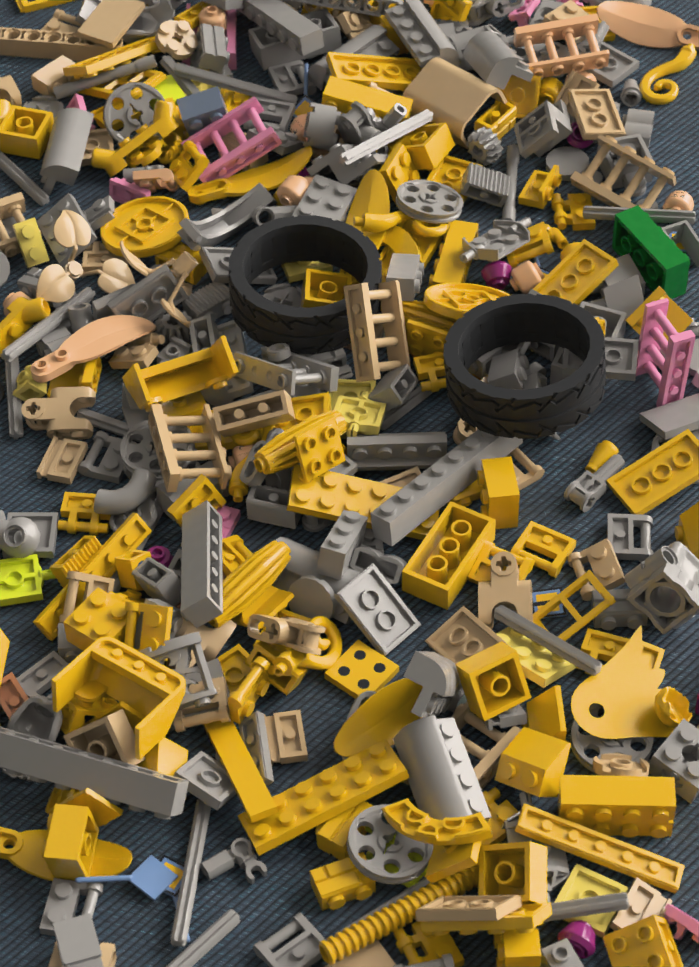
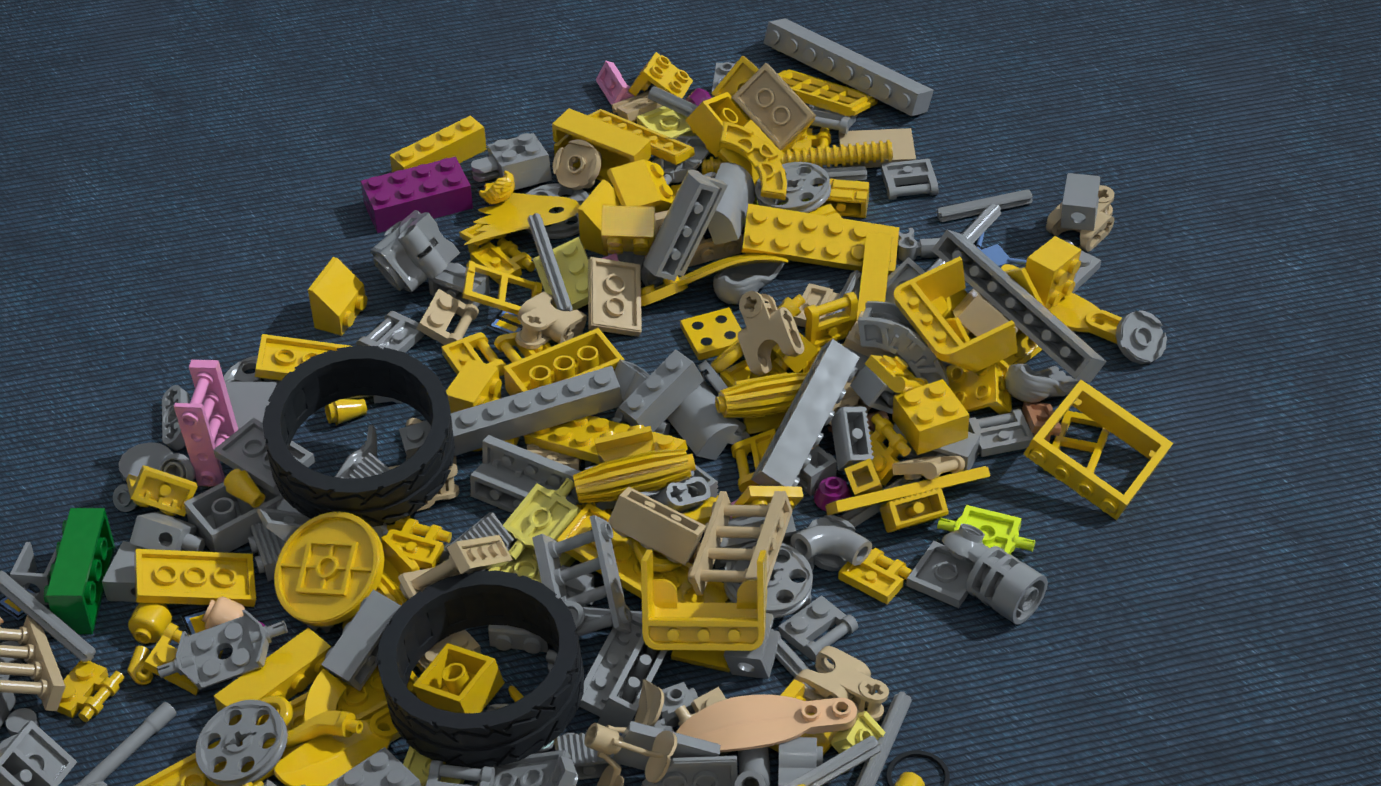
camera: 150 degrees left, 5 degrees down
tan plate [36,436,88,485] -> none
light grey tile [333,563,421,656] -> none
light grey brick [460,163,511,208] -> none
yellow bracket [518,165,562,209] -> none

